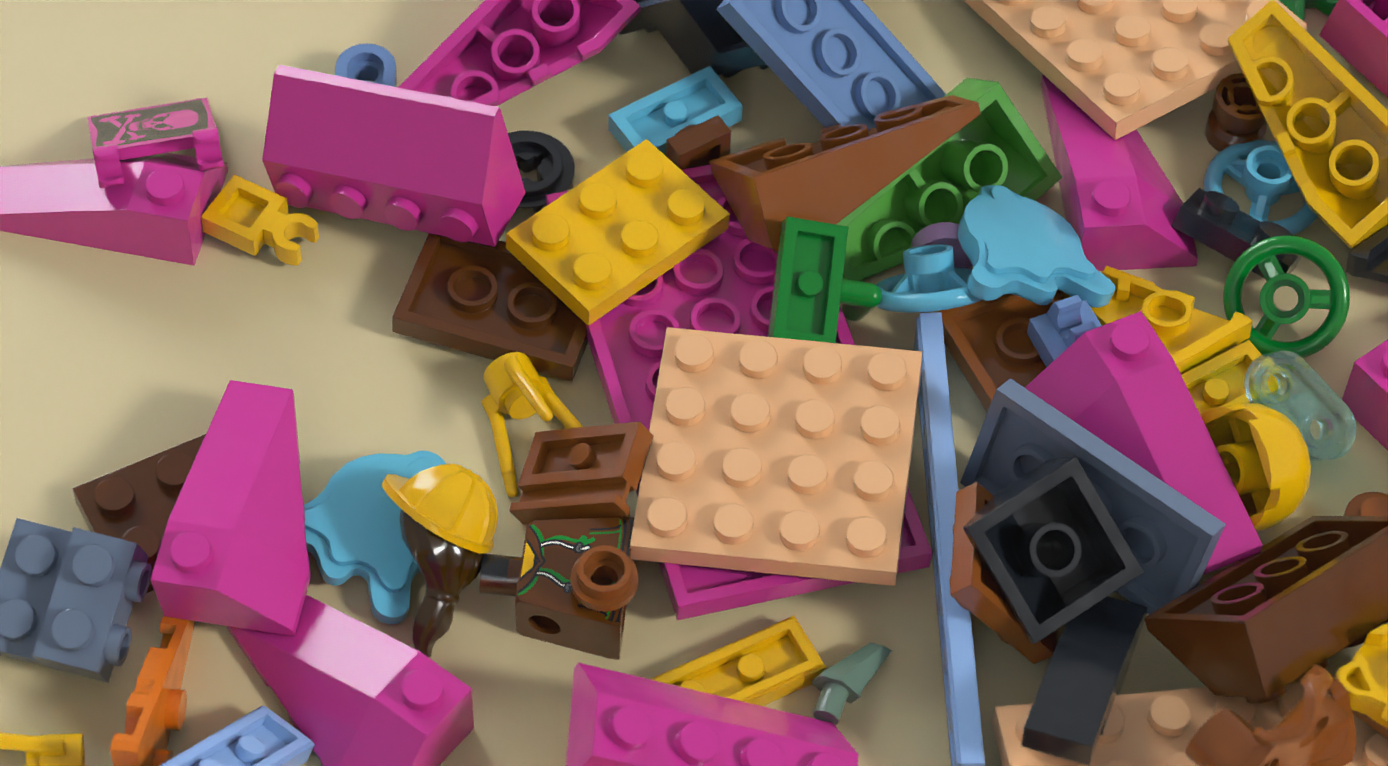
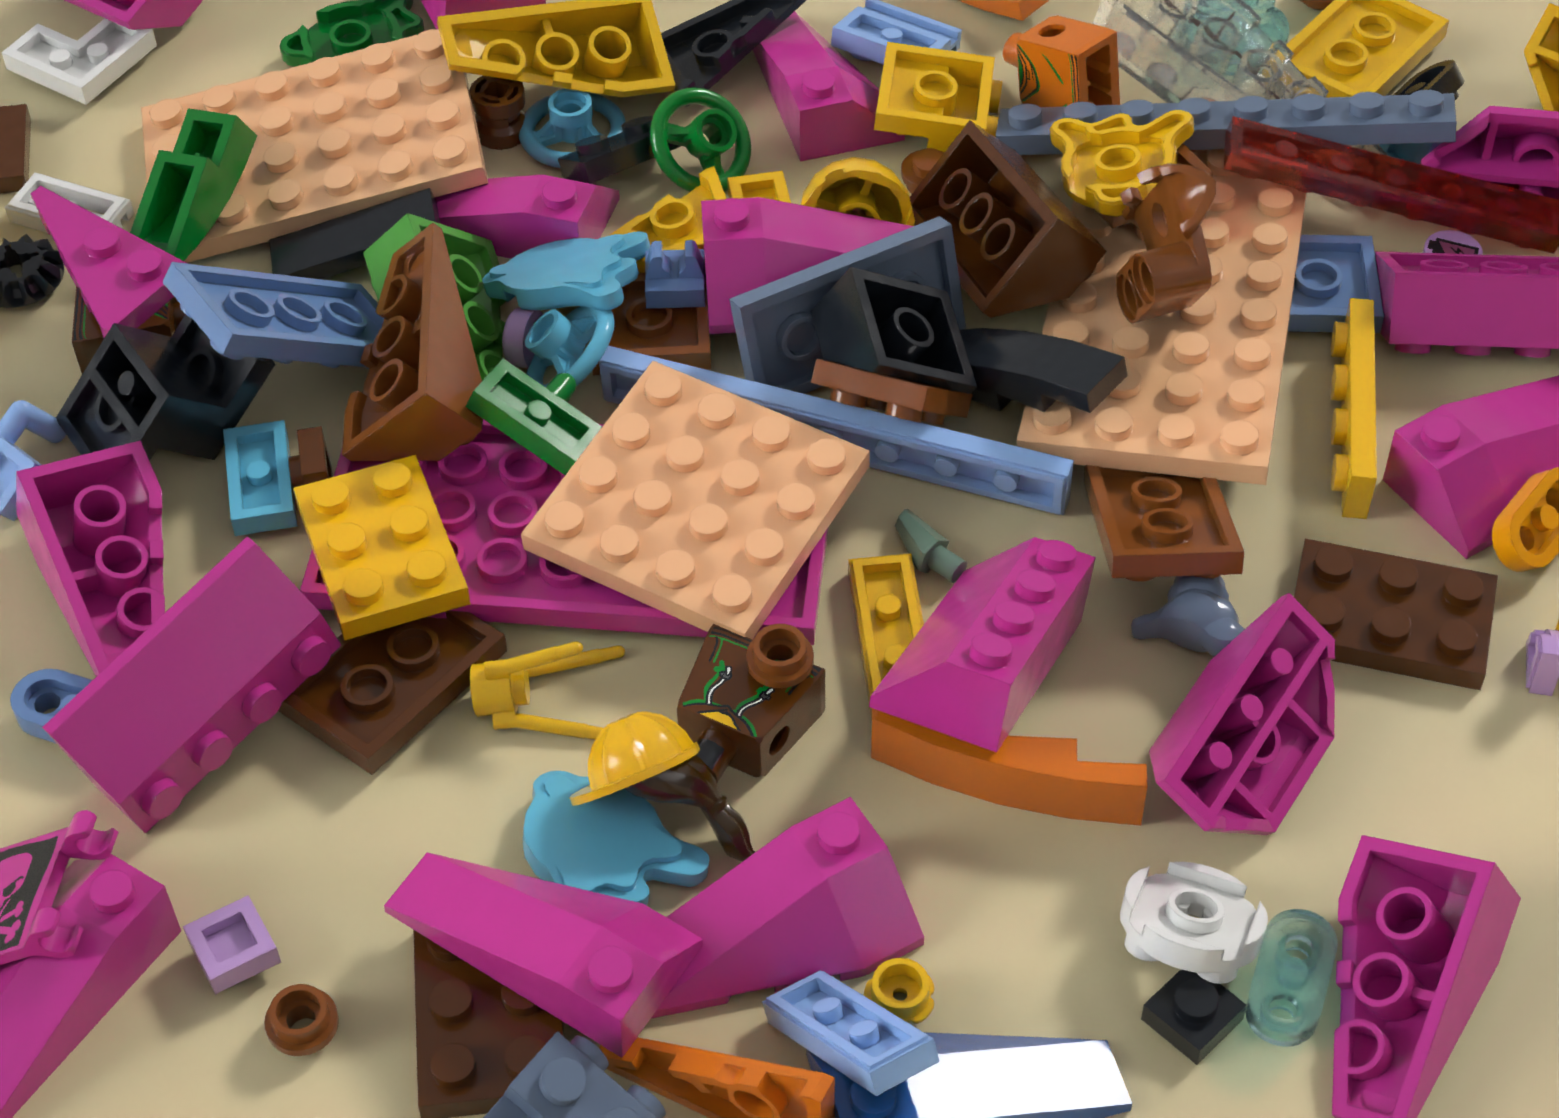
camera: 65 degrees left, 5 degrees down
yellow plate [201,174,319,266] -> none
dark orange plate [509,421,653,525] -> none
clear light blue plate [1244,351,1356,461] -> none
none -> lavender plate [183,895,281,994]
none -> dark orange plate [264,984,339,1056]
none -> black tile [269,188,440,279]

